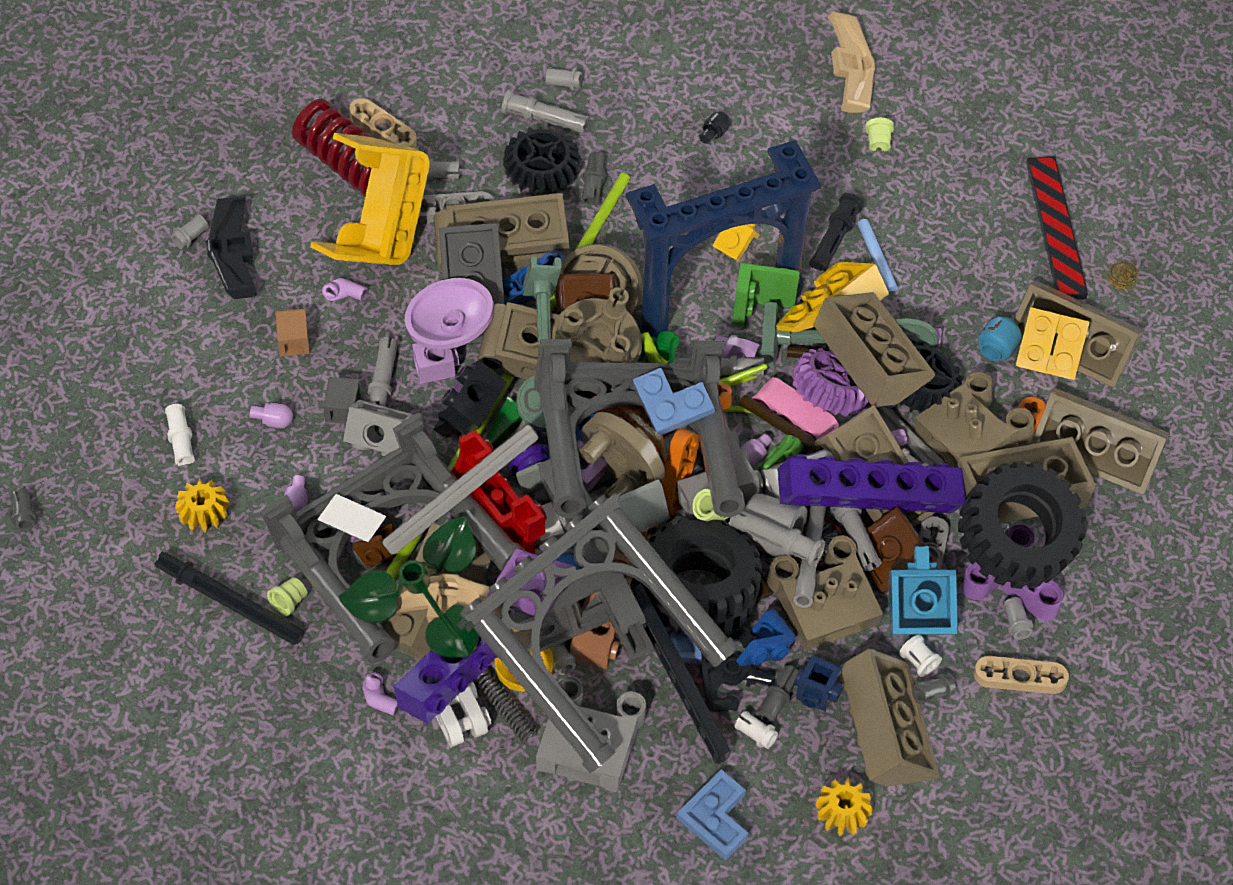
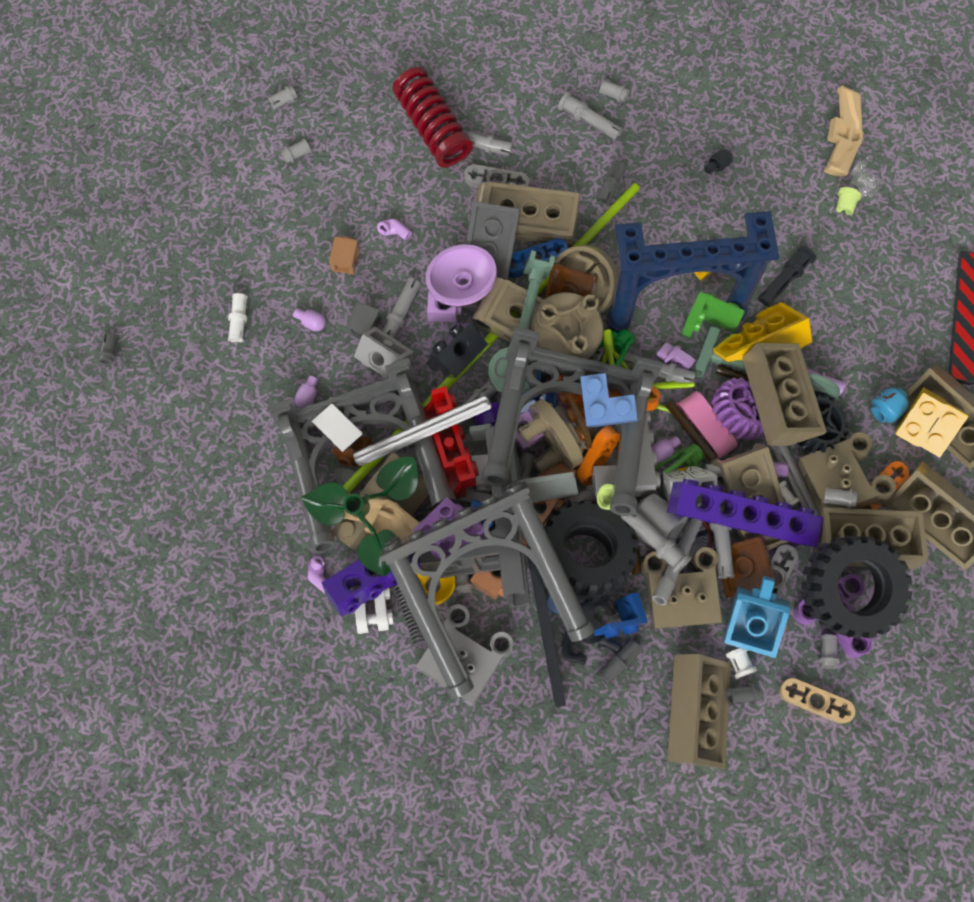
camera: 20 degrees right, 15 degrees up
black axle [154,551,304,645] -> none
yellow gear [175,478,229,533] -> none
black plate [206,196,257,299] -> none
yellowish green piece [267,577,307,616] -> none
yellow windscreen [310,133,430,265] -> none
tan beam [349,98,417,149] -> none
green piece [487,397,523,449] -> none
black gear [503,125,580,196] -> none
medium blue plate [676,769,749,861] -> none
white pin [735,711,778,749] -> none
dark blue brick [794,655,843,712] -> none
yellow gear [815,778,873,837] -> none
light blue bar [857,219,898,292] -> none
none -> light grey pin [267,86,298,110]
none -> light grey pin [824,487,857,509]
none -> clear bracket [850,157,885,197]

